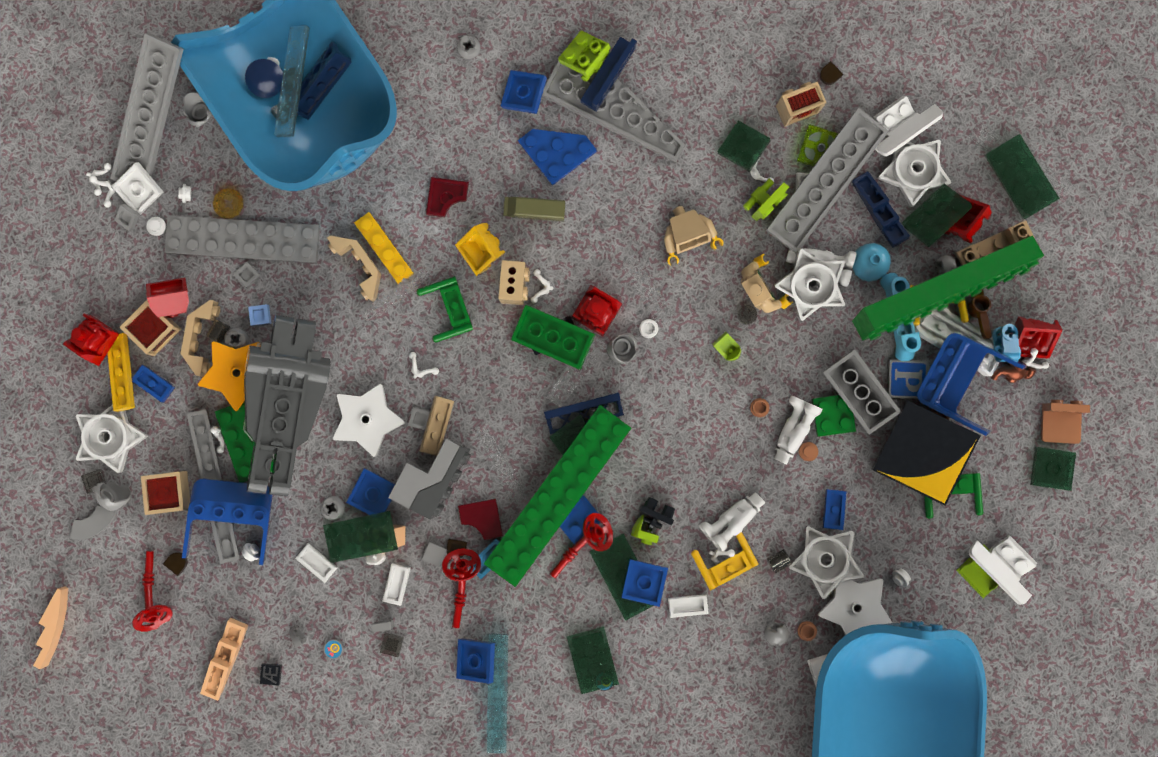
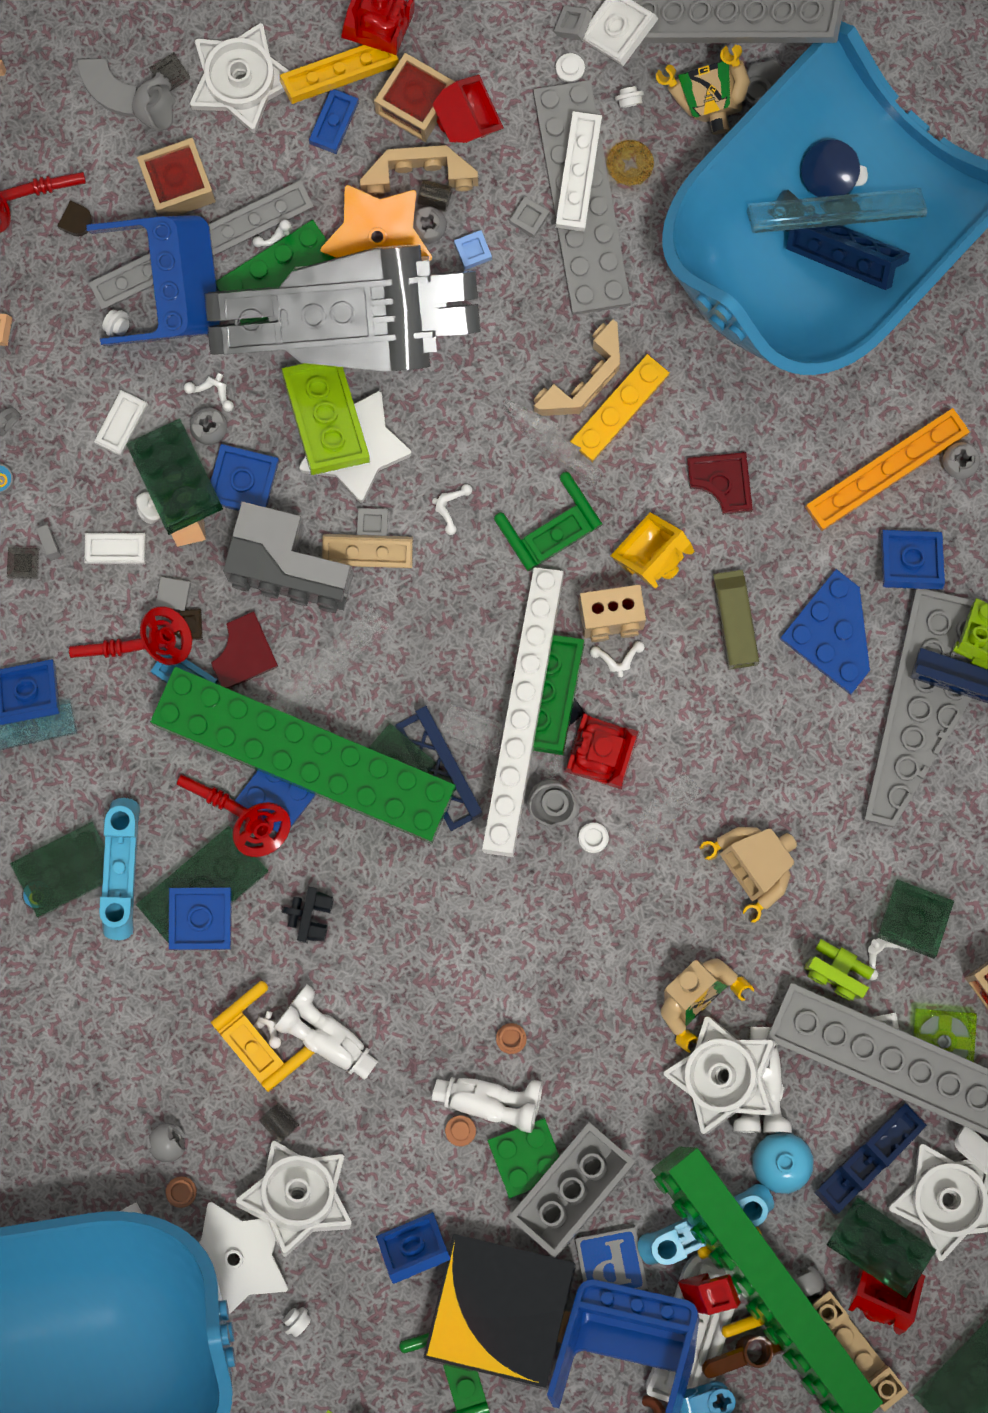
camera: 75 degrees right, 5 degrees down
lime plate [631,515,659,545] -> none
white tile [668,594,709,618] -> none
lime plate [712,332,741,361] -> none
clear smoke tile [737,305,757,325] -> none
blue plate [822,489,847,530] -> none
none -> medium azure plate [99,798,140,940]
none -> white piece [184,373,234,412]
none -> lime plate [282,363,370,475]
none -> blue plate [376,1212,451,1284]
none -> white plate [482,567,564,857]
none -> white plate [555,111,602,232]
none -> torso [656,44,750,135]
none -> red slope [678,1273,741,1315]
none -> light orange plate [805,408,970,531]

